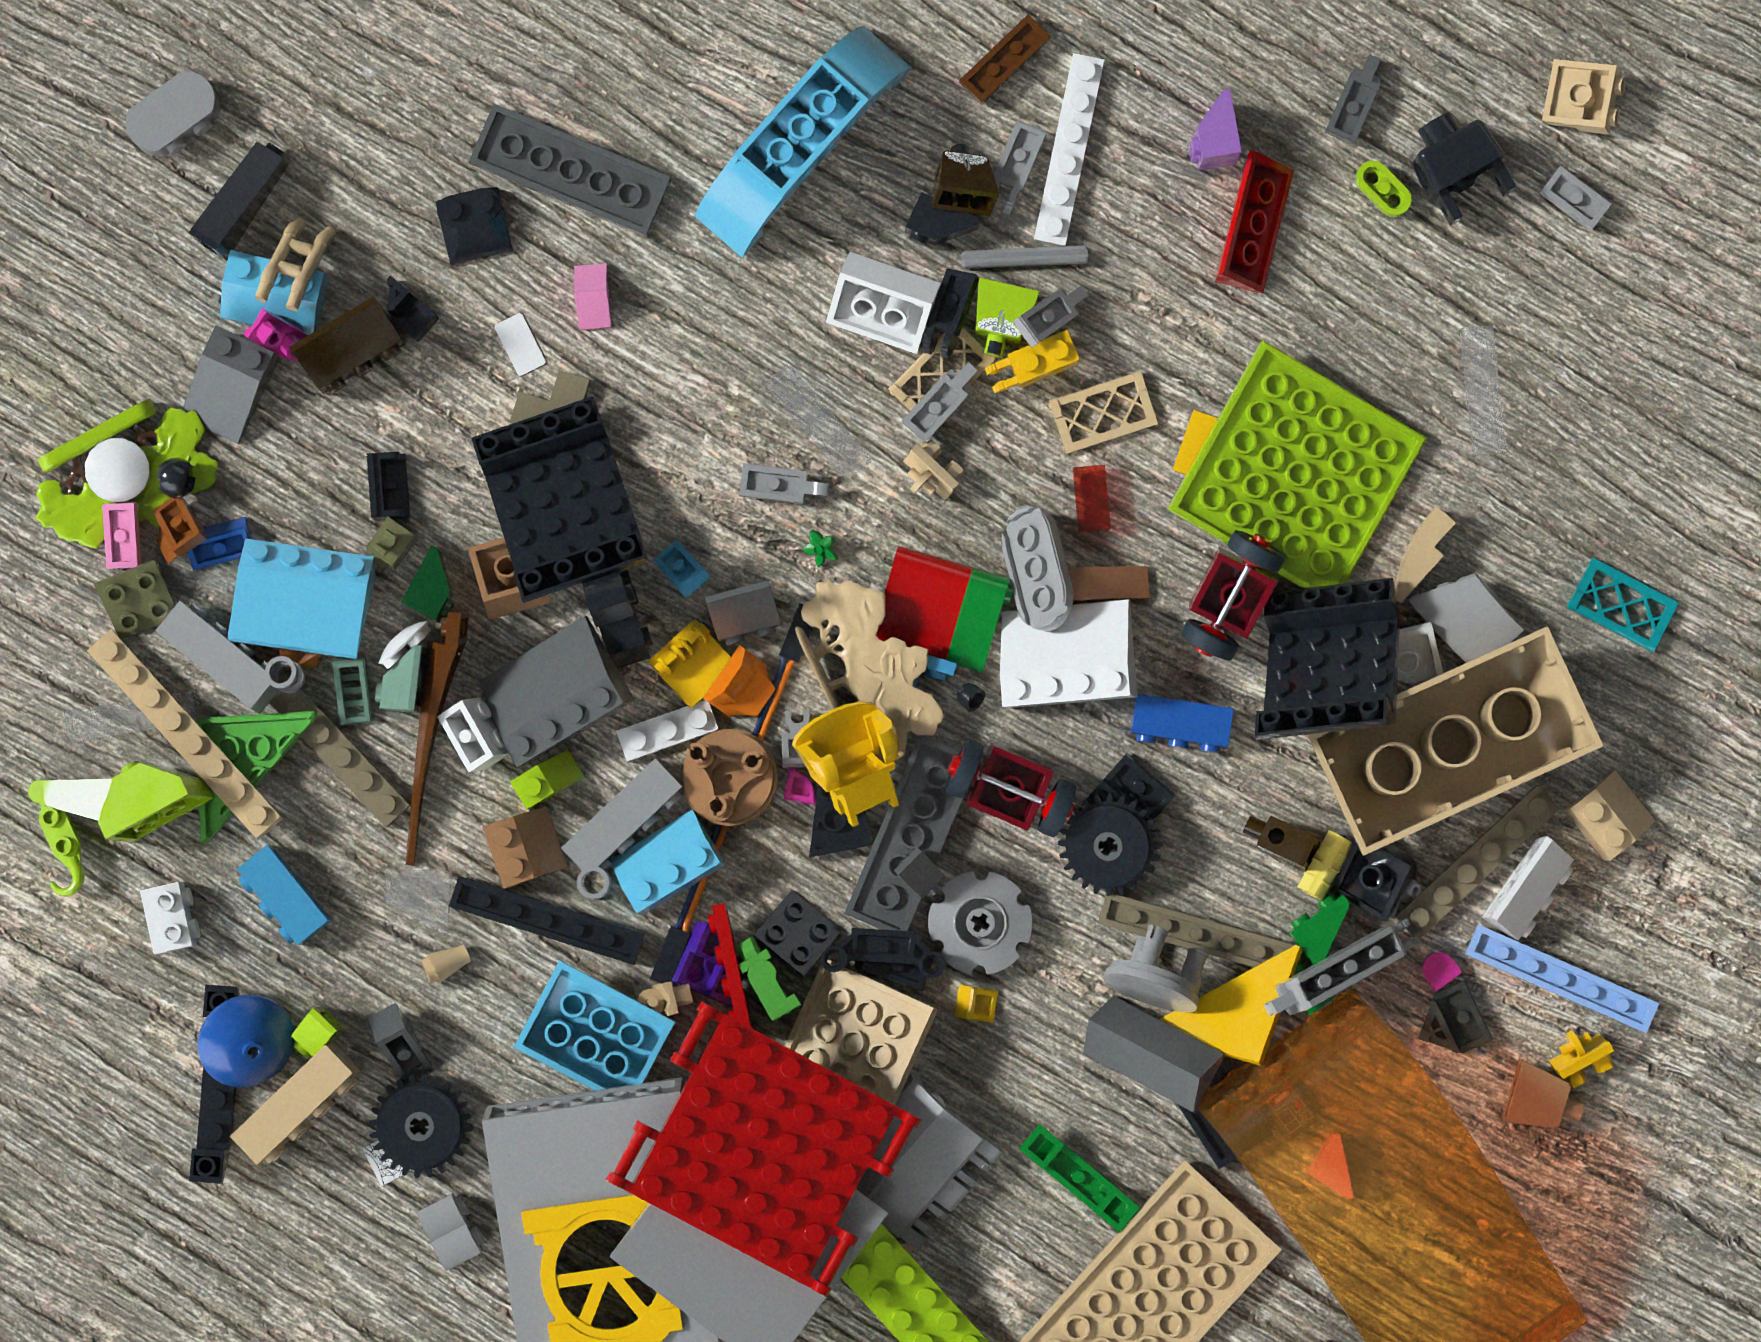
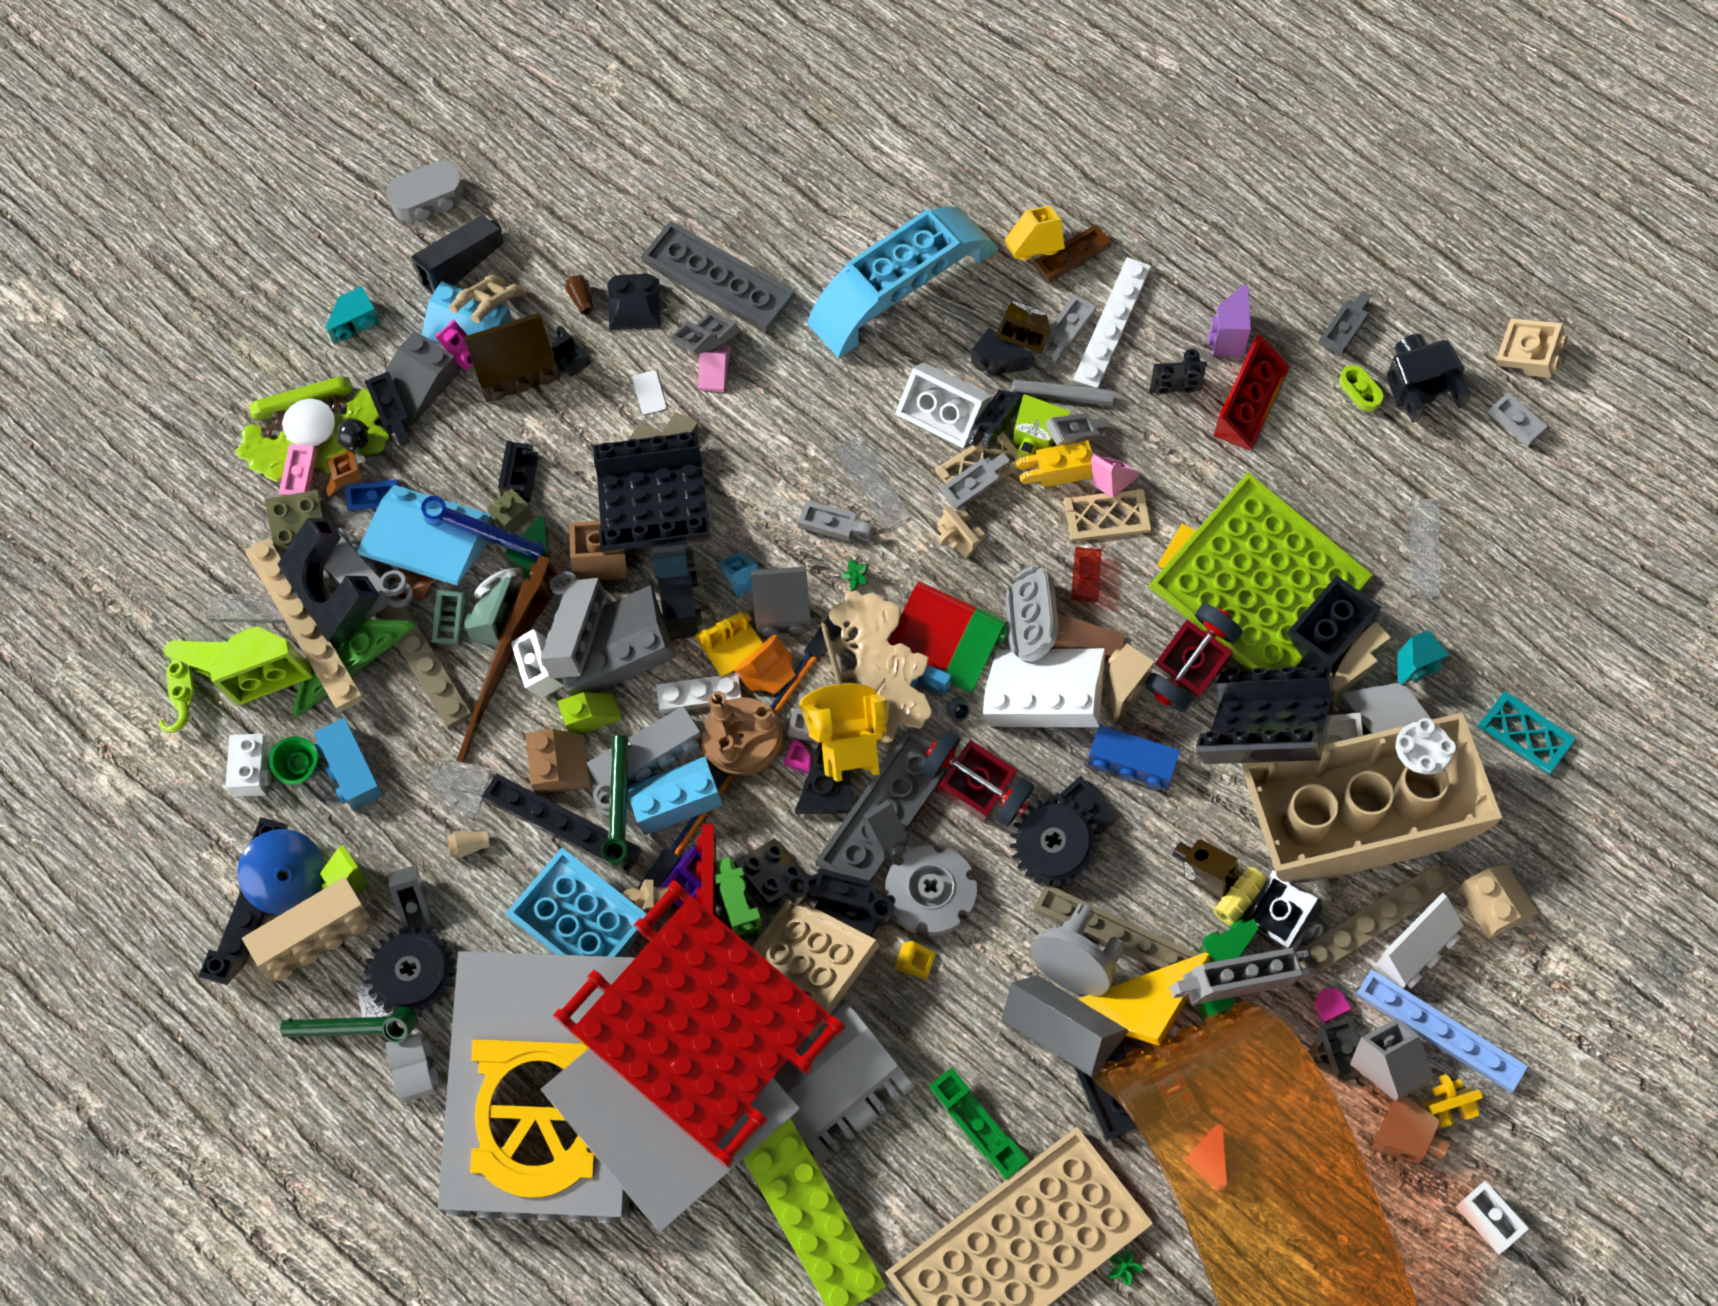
camera: 10 degrees right, 20 degrees down
none -> green helmet [269,736,318,785]
none -> black arch [277,518,380,642]
none -> dark green piece [280,1007,418,1043]
none -> teal slope [326,286,380,344]
none -> black hinge [365,372,410,446]
none -> clear blue piece [421,496,545,560]
none -> light grey hinge [540,572,608,678]
none -> reddish brown cone [565,275,594,315]
none -> dark green piece [601,735,631,870]
none -> flat silver slope [670,311,741,354]
none -> yellow slope [1005,205,1065,260]
none -> bright pink slope [1091,455,1141,498]
none -> tan slope [1106,643,1154,724]
none -> green plant [1108,1249,1144,1287]
none -> black hinge [1149,348,1207,394]
none -> black slope [1287,575,1382,672]
none -> light grey slope [1350,1018,1433,1101]
none -> white dish [1395,718,1456,775]
none -> teal slope [1397,630,1449,685]
none -> white brick [1456,1181,1529,1255]

